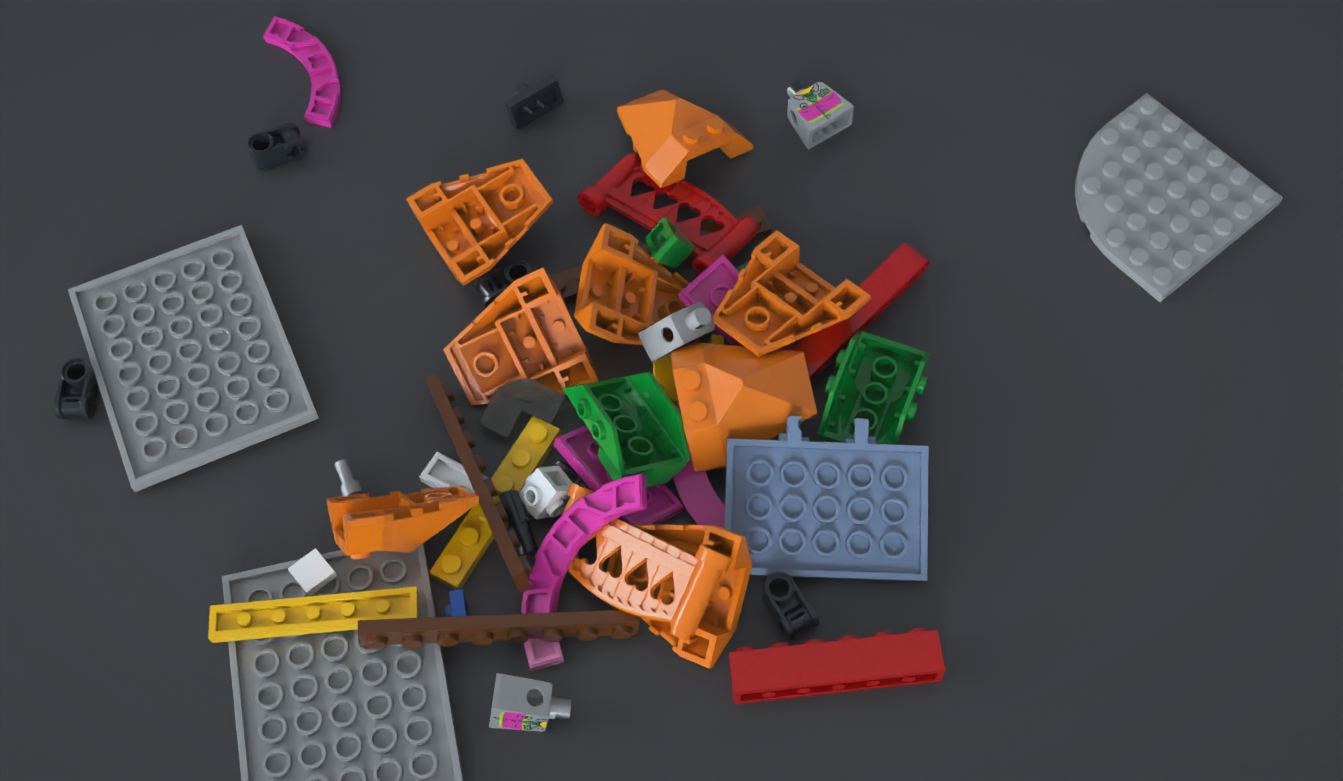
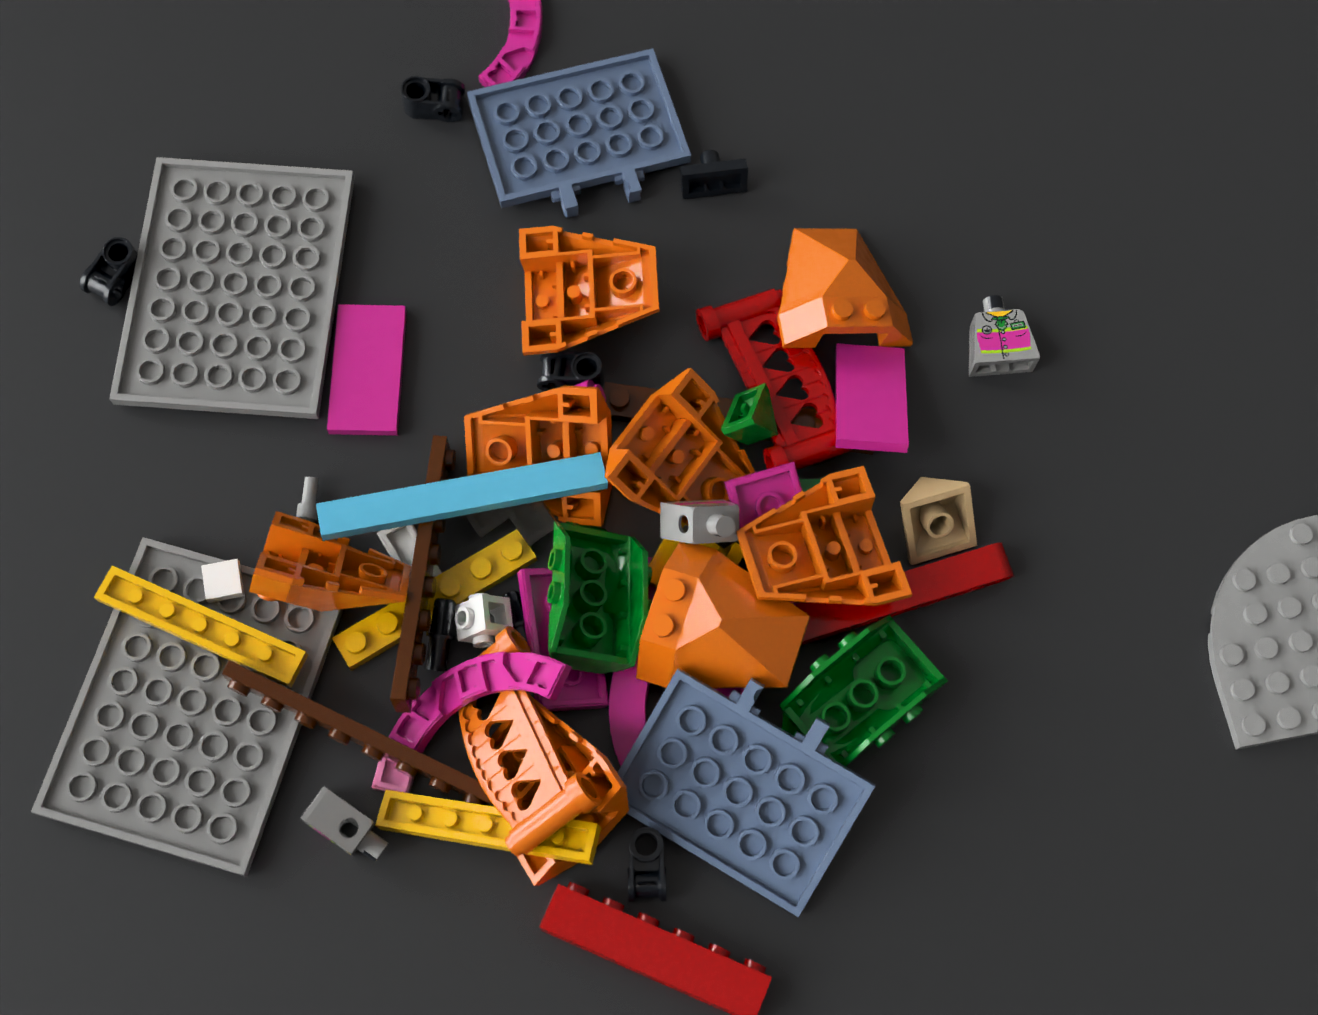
camera: 25 degrees right, 10 degrees up
blue plate [445,589,469,617] -> none
none -> medium azure tile [316,452,608,541]
none -> dark pink tile [327,304,407,436]
none -> yellow plate [375,790,601,865]
none -> sand blue hinge [467,48,691,218]
none -> dark pink tile [835,343,909,453]
none -> tan slope [900,477,977,565]

